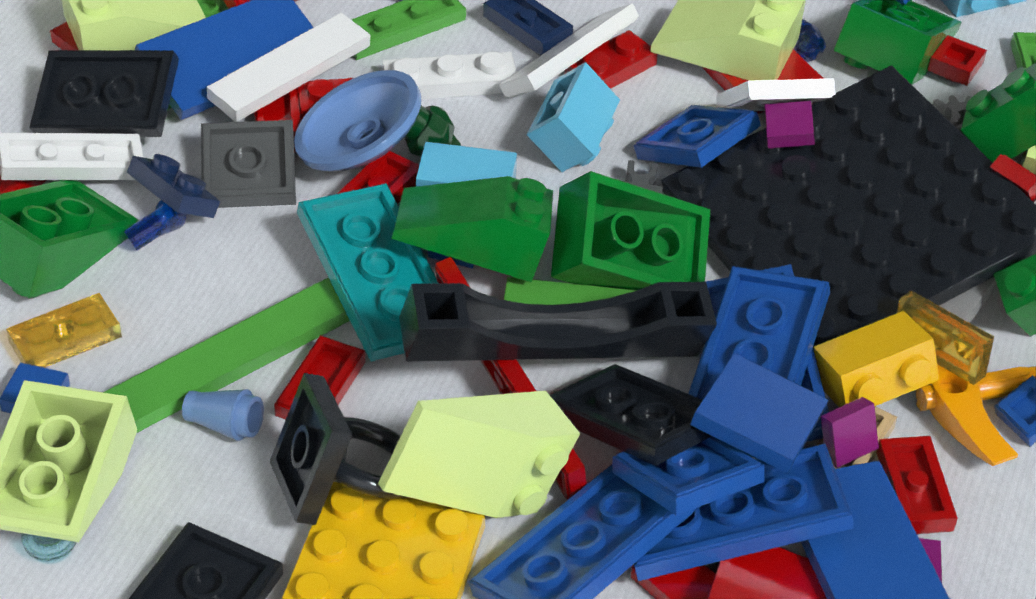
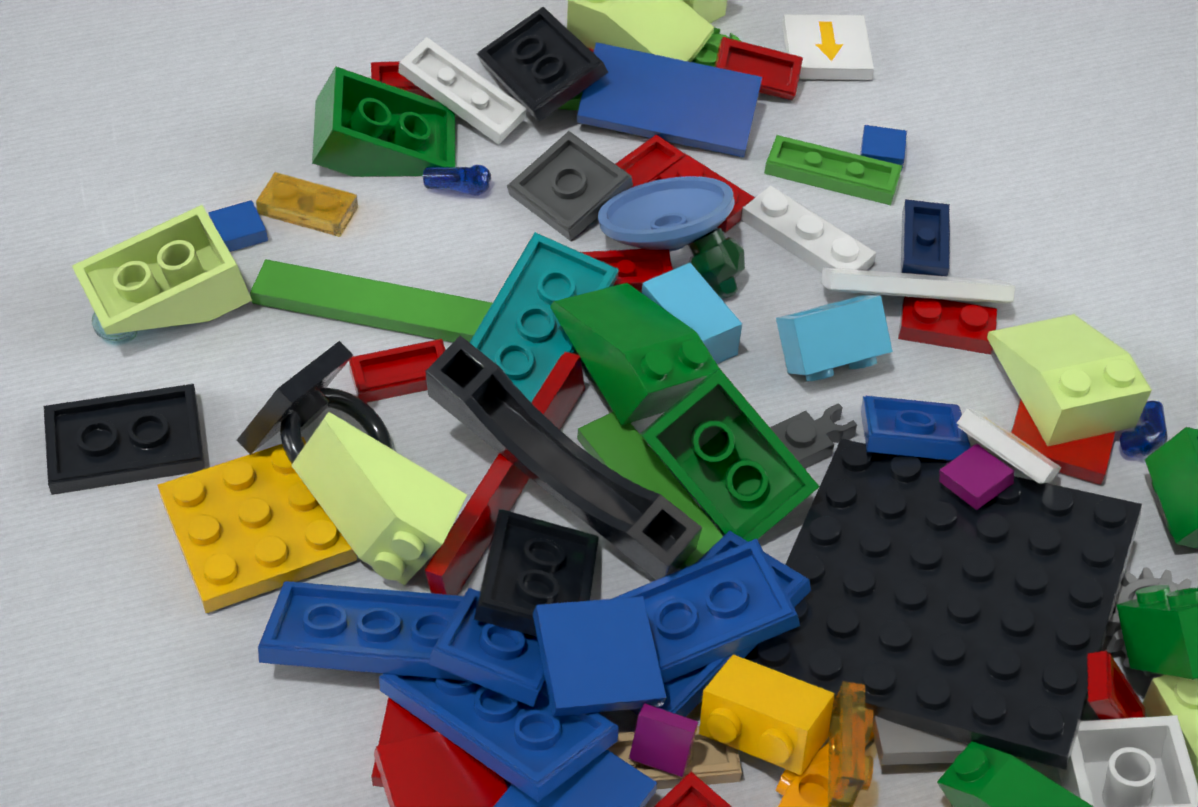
camera: 50 degrees right, 5 degrees up
dark blue plate [127,154,221,218] -> none
medium blue cone [182,389,264,441] -> none
white tile [207,13,370,122] -> none

